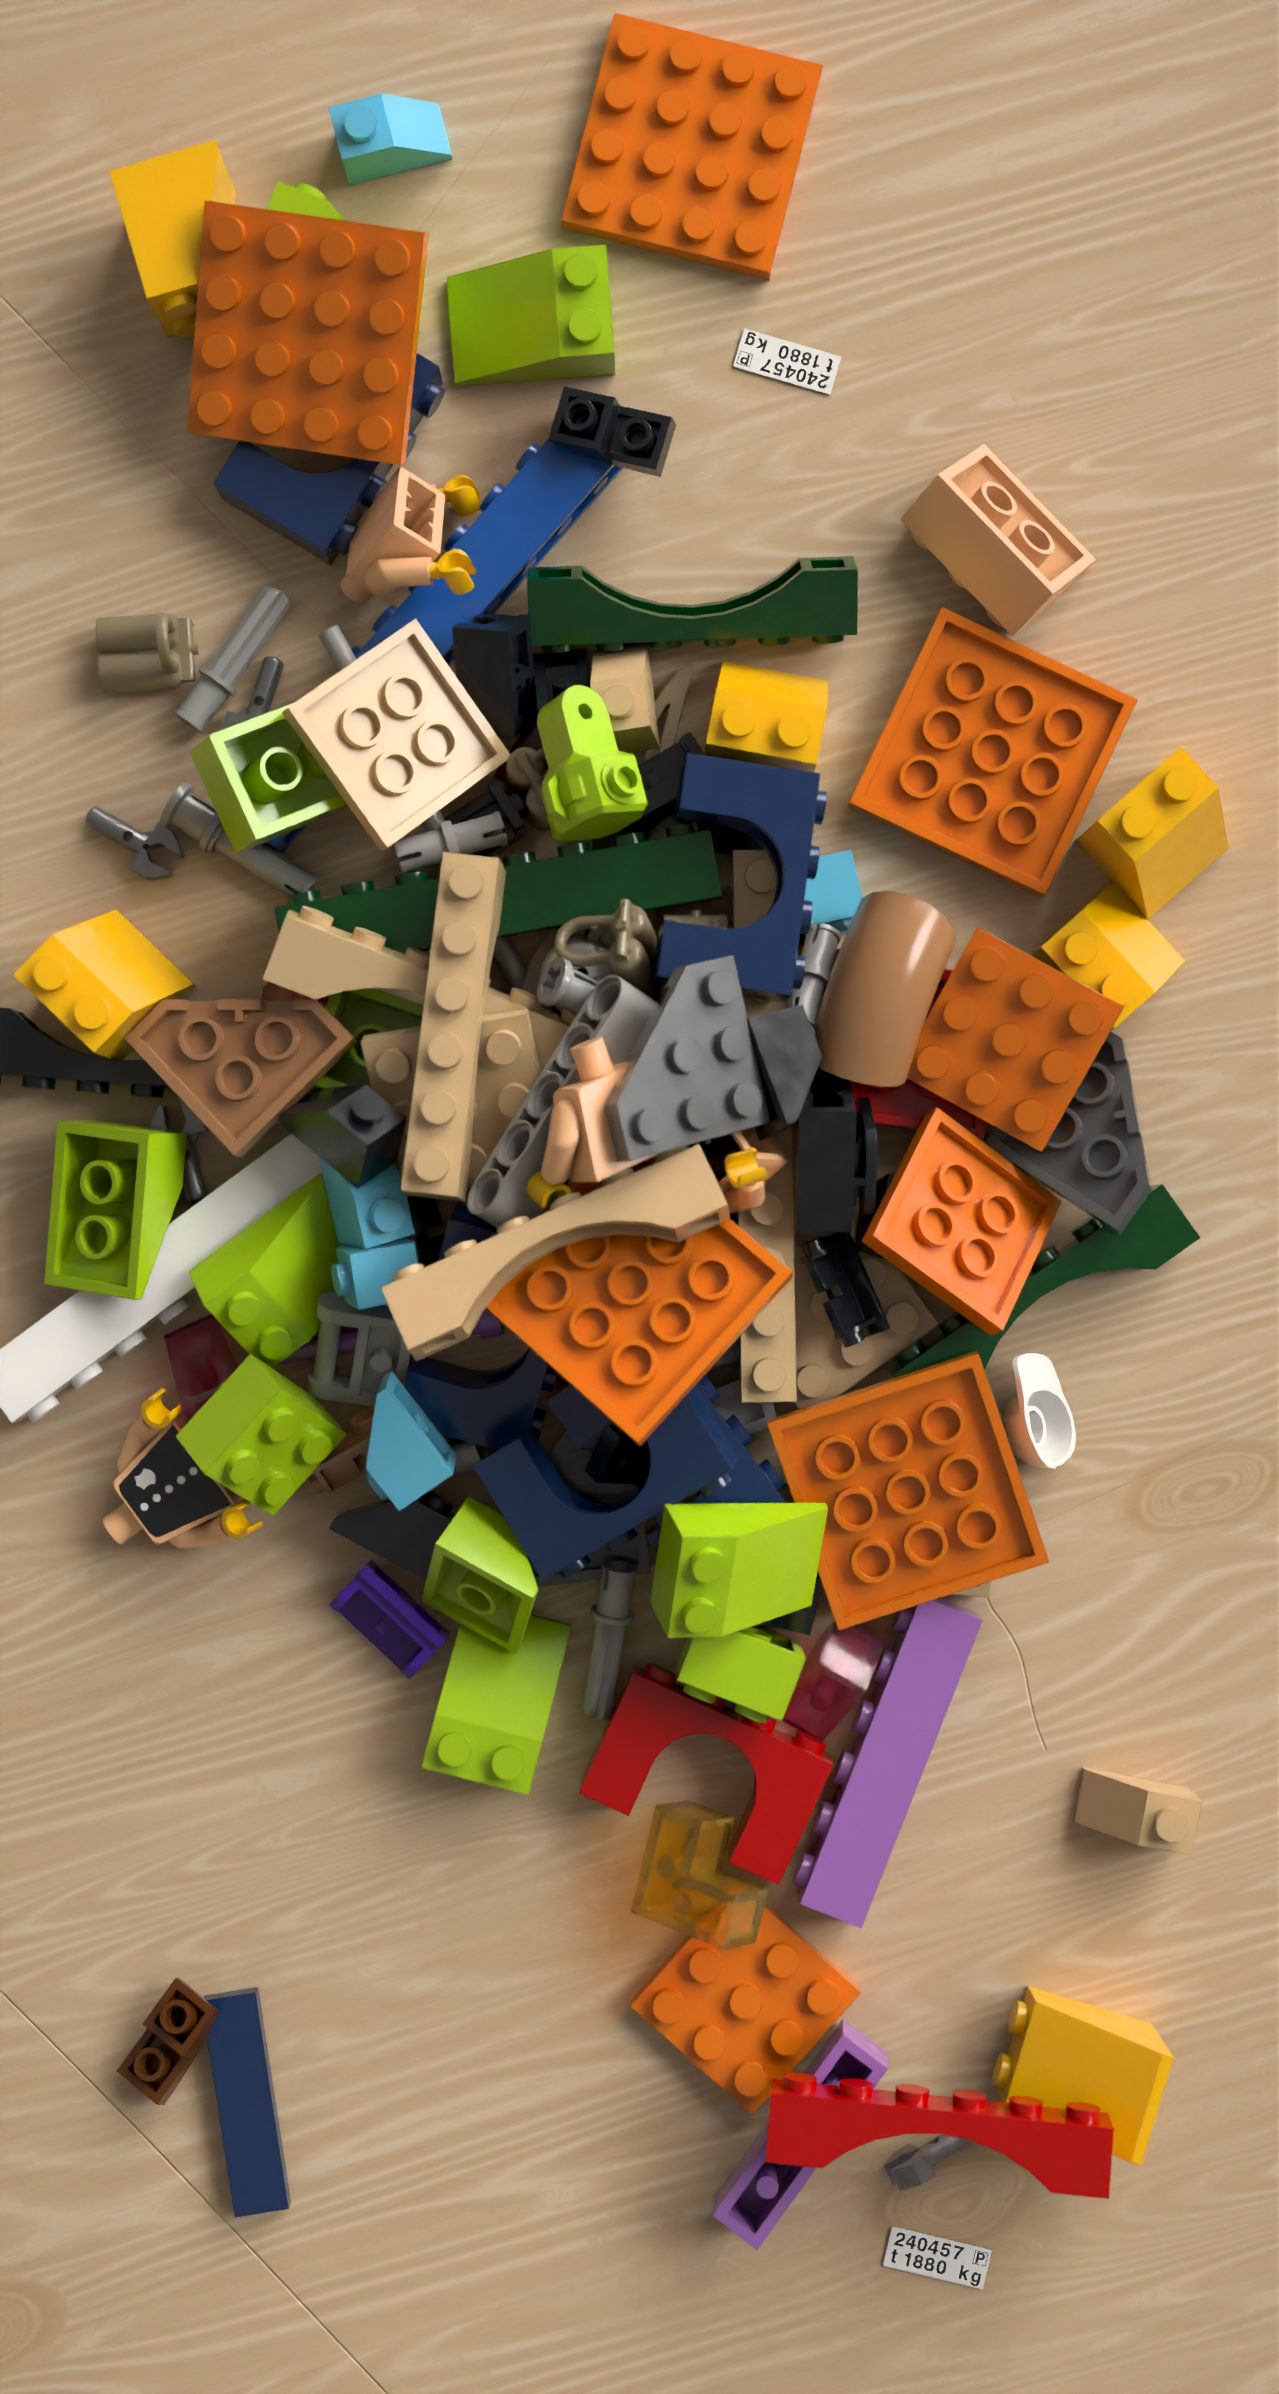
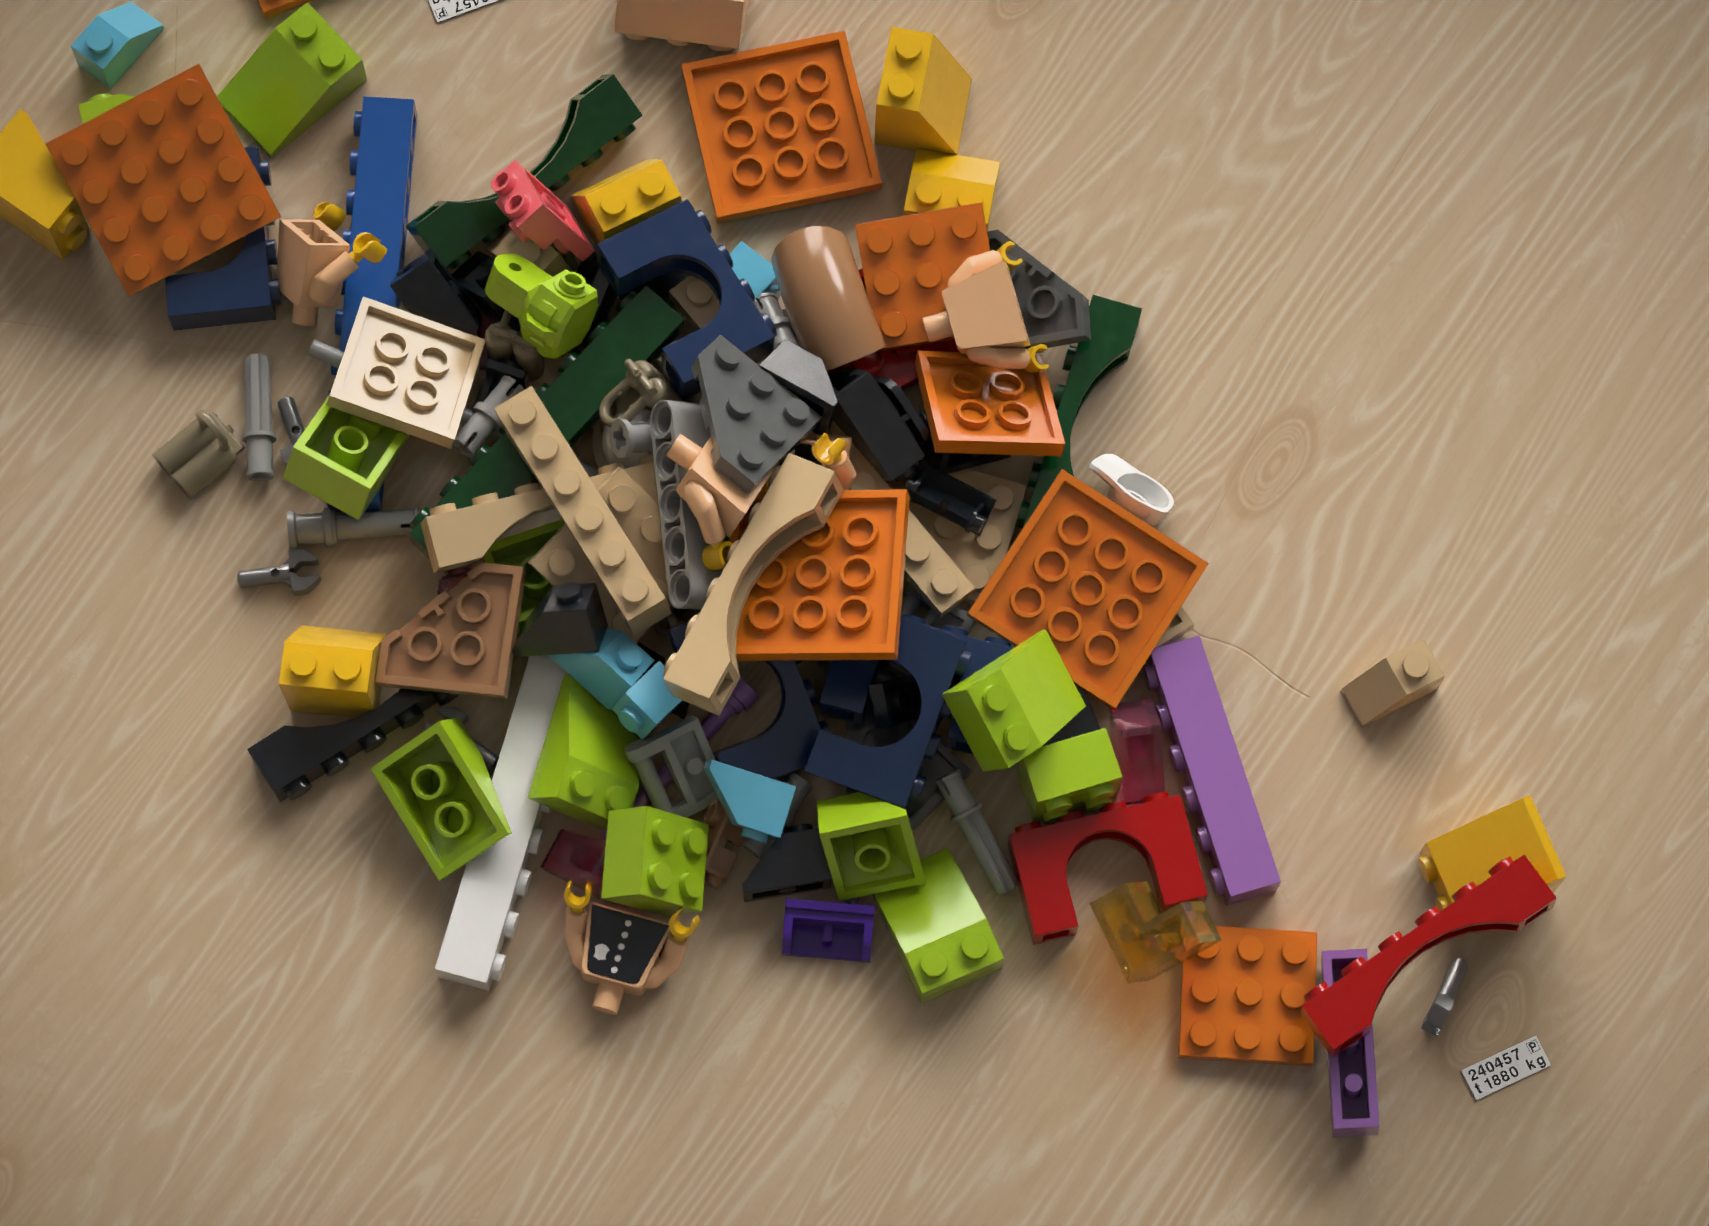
camera: 40 degrees left, 15 degrees down
black slope [548,386,676,477] -> none
none -> coral plate [490,160,595,262]
none -> light nougat torso [923,241,1049,373]

